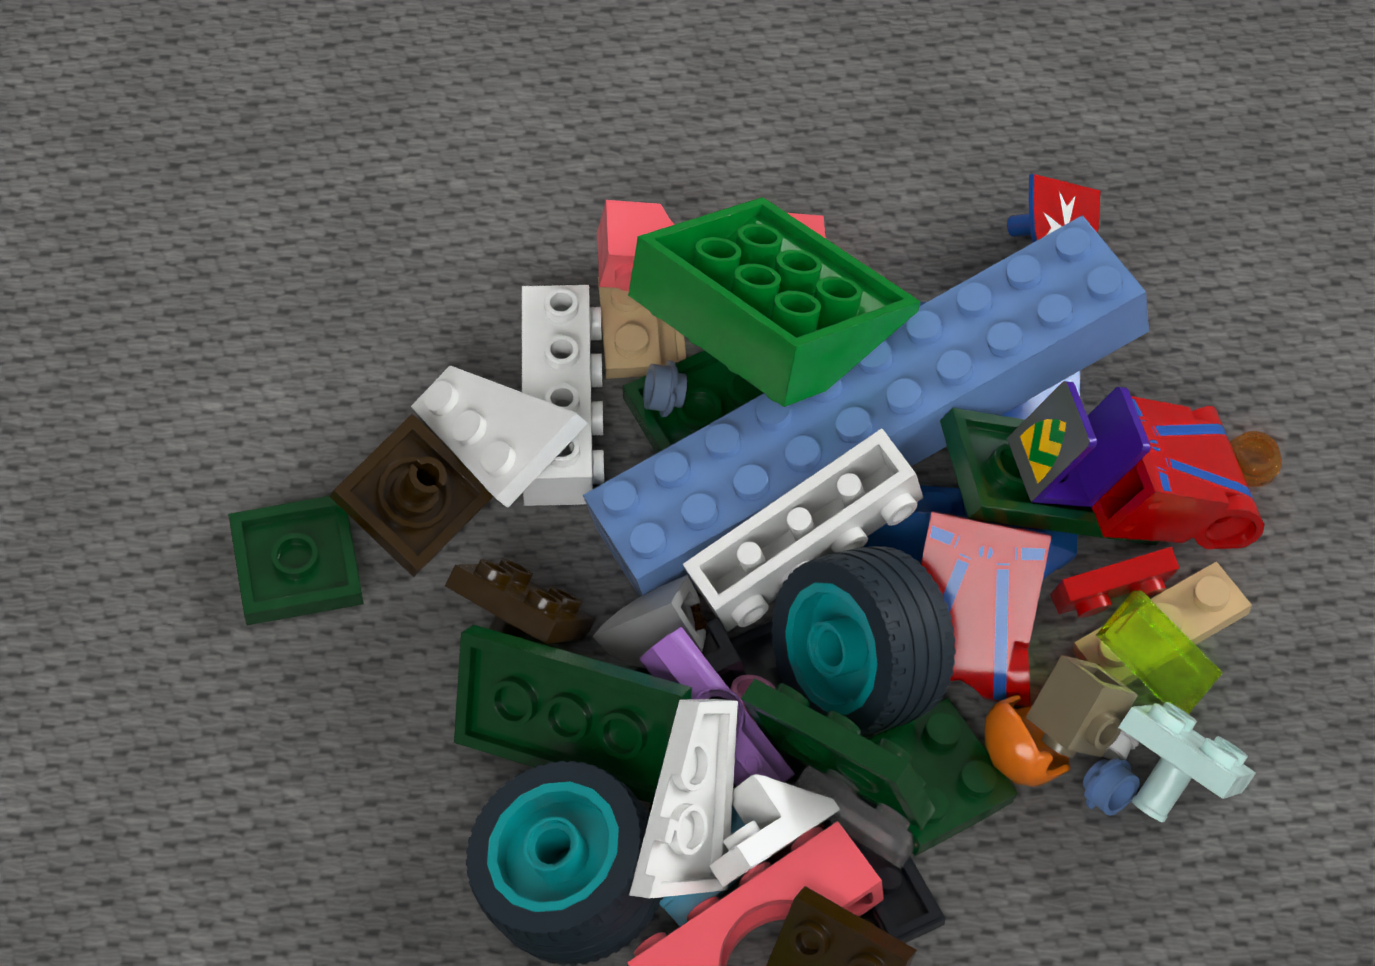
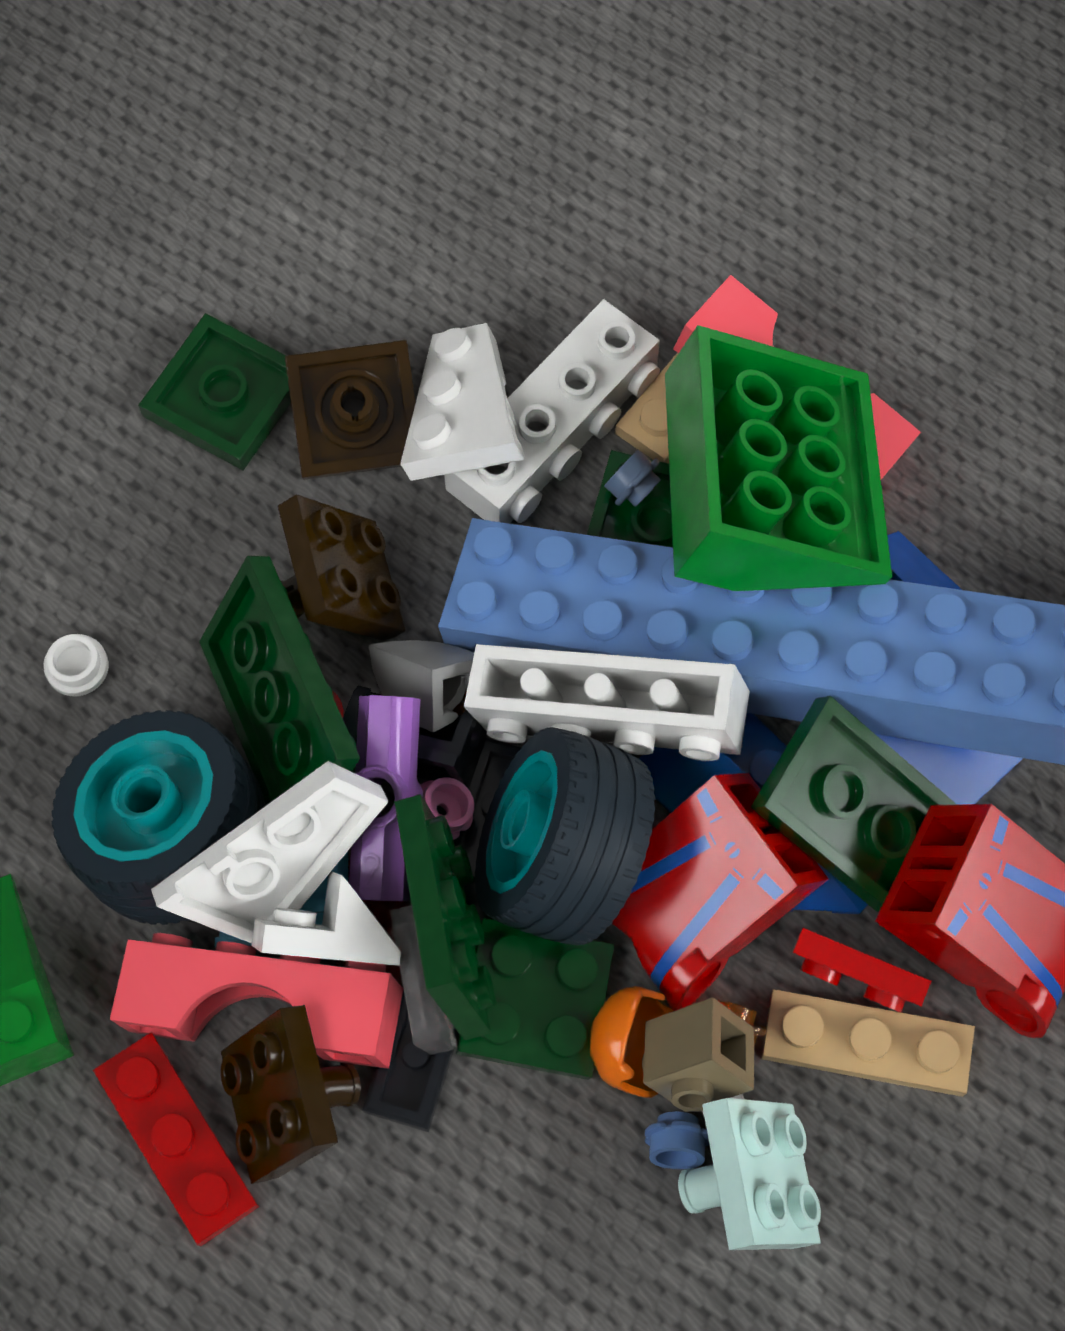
camera: 45 degrees right, 10 degrees up
piece [1007,381,1151,507] -> none
clear neon green tile [1096,591,1223,714] -> none
none -> white plate [44,634,109,696]

